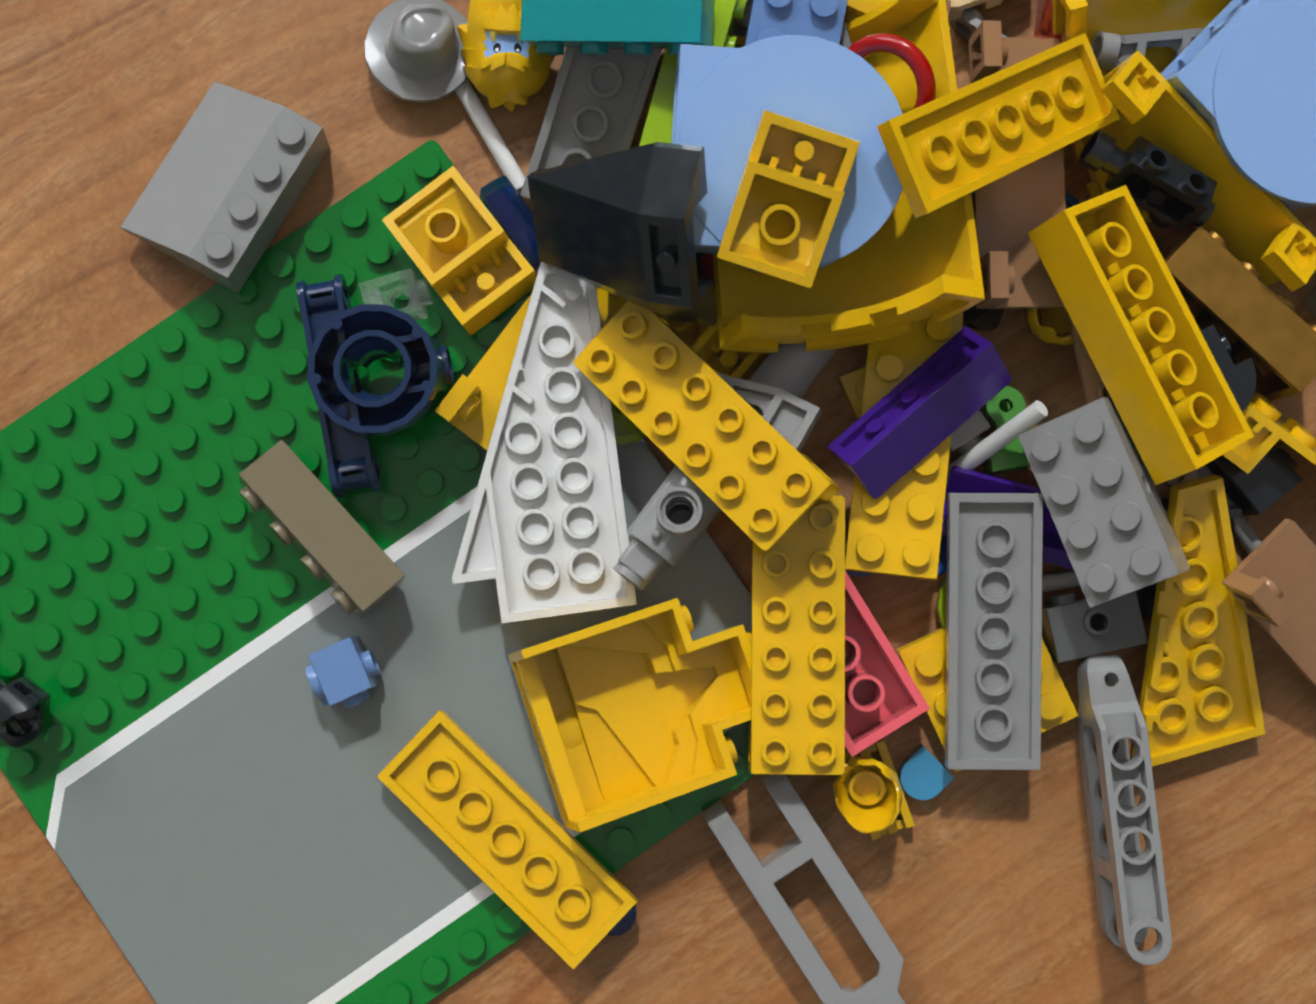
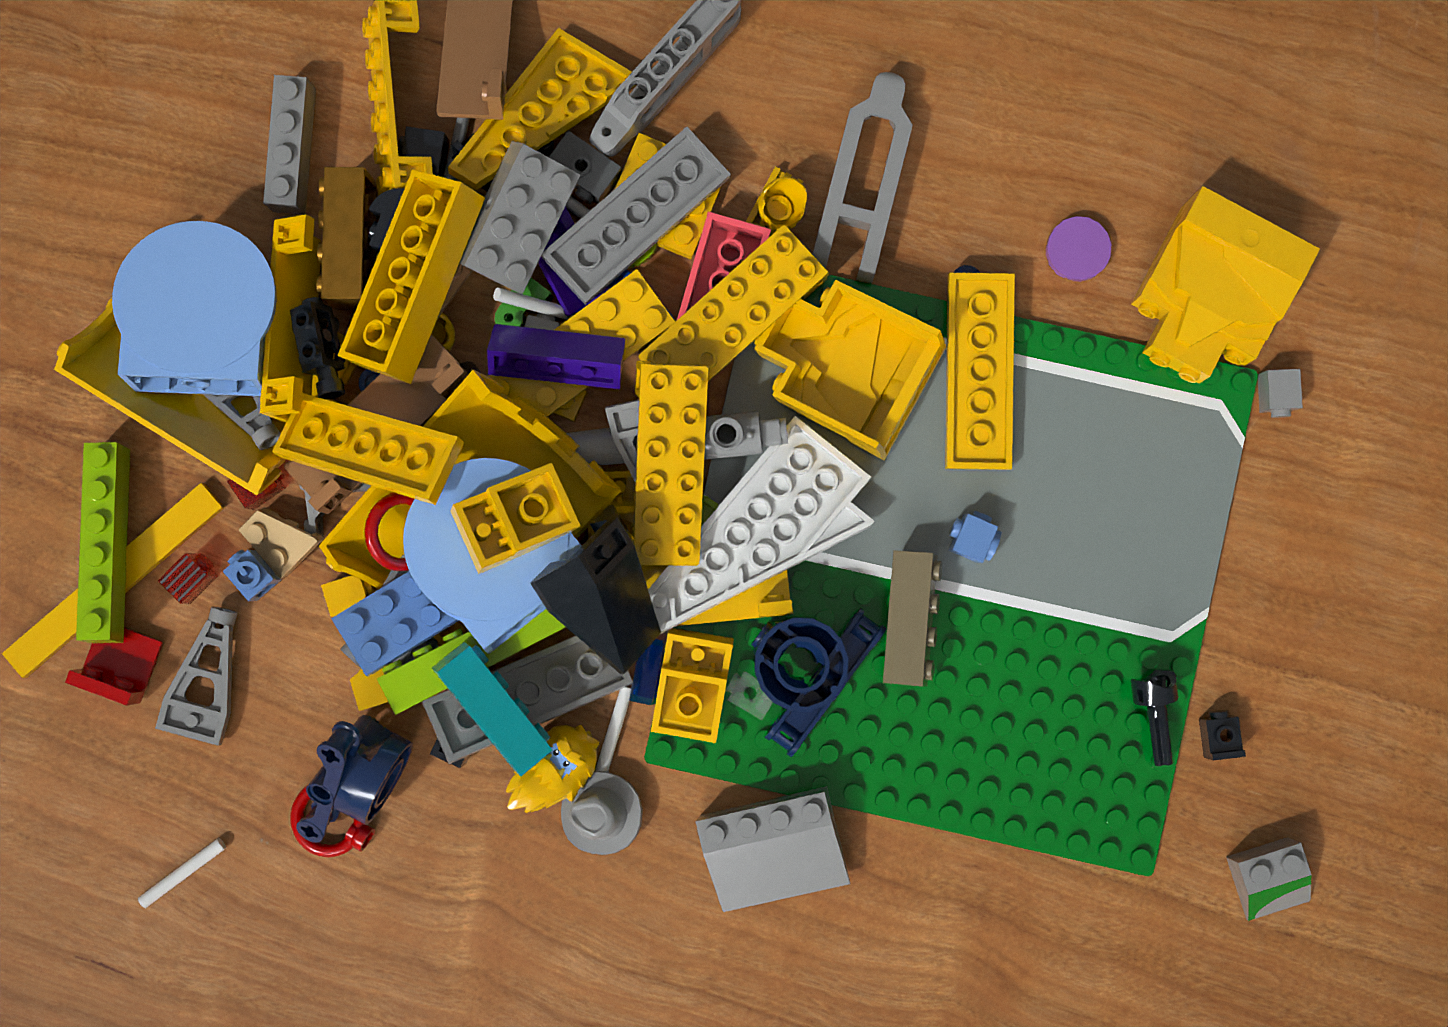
camera: 135 degrees left, 0 degrees up
dark azure tile [898,744,954,800] -> none

